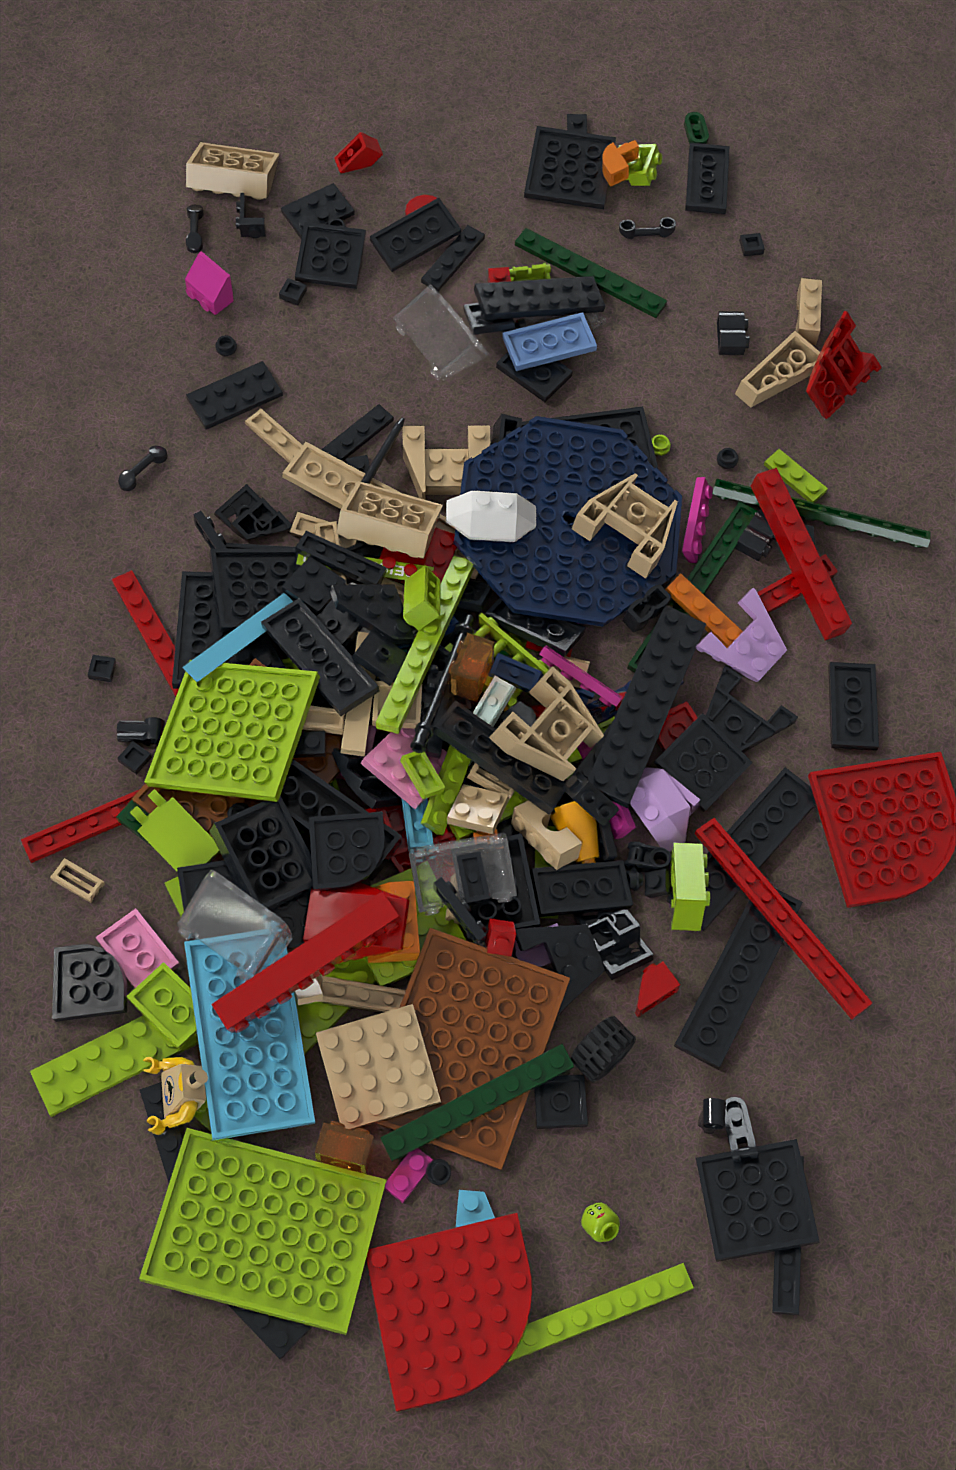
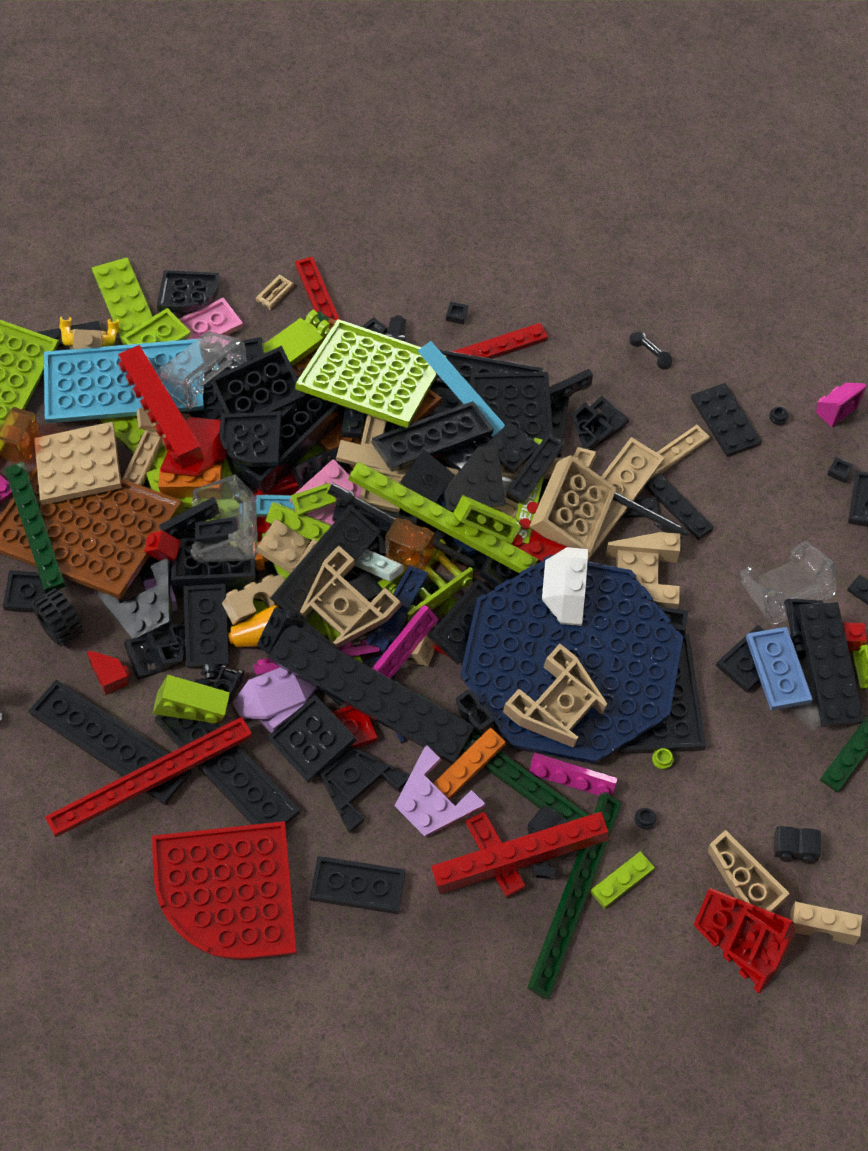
camera: 95 degrees right, 5 degrees down
black plate [597,821,617,862] -> none

